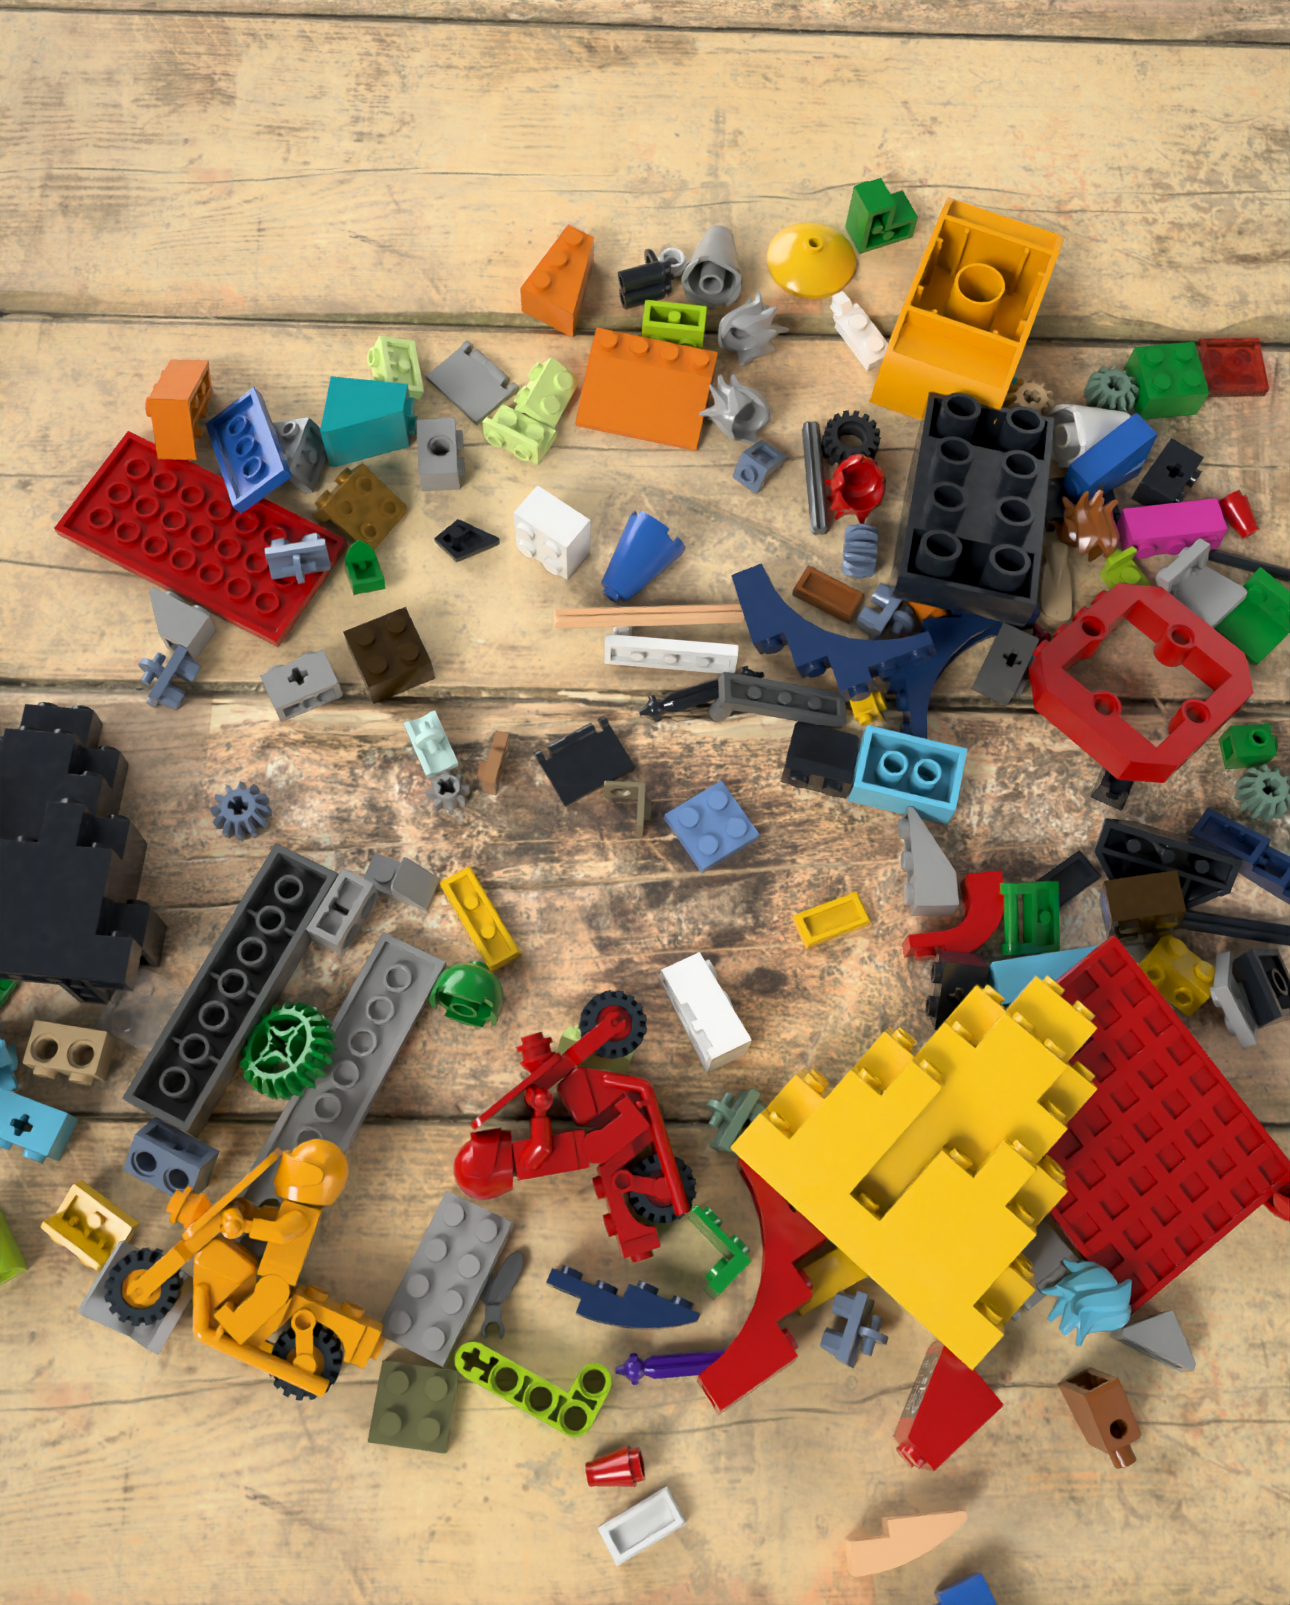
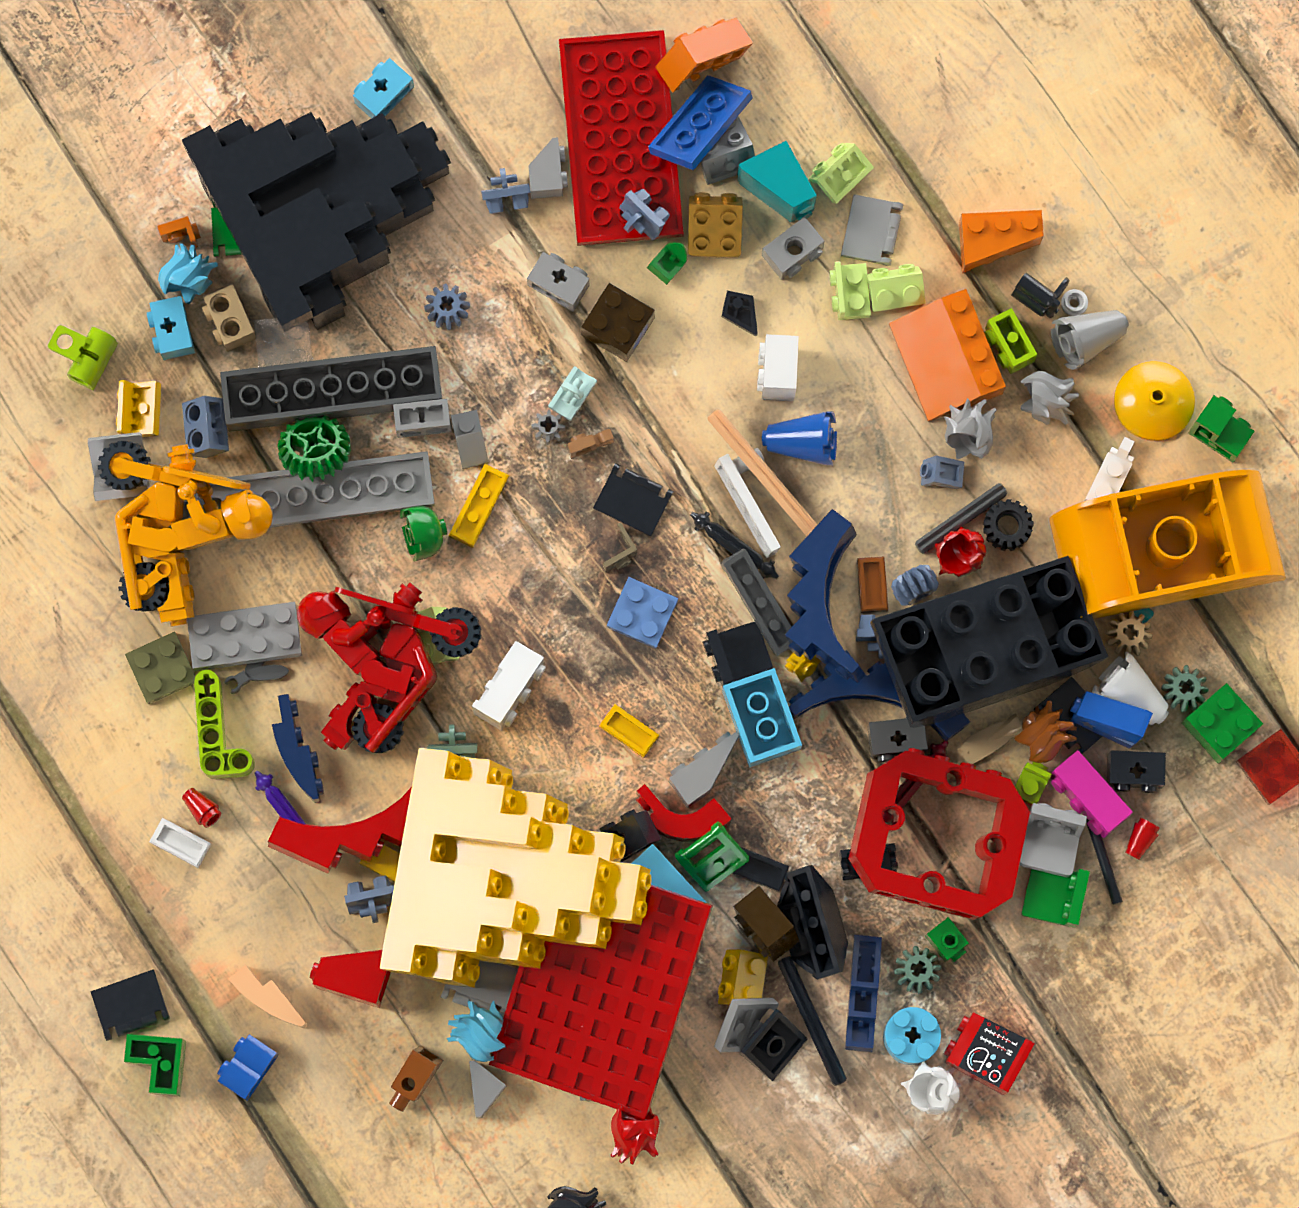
camera: 60 degrees right, 10 degrees up
green bracket [688,1204,752,1300] -> none

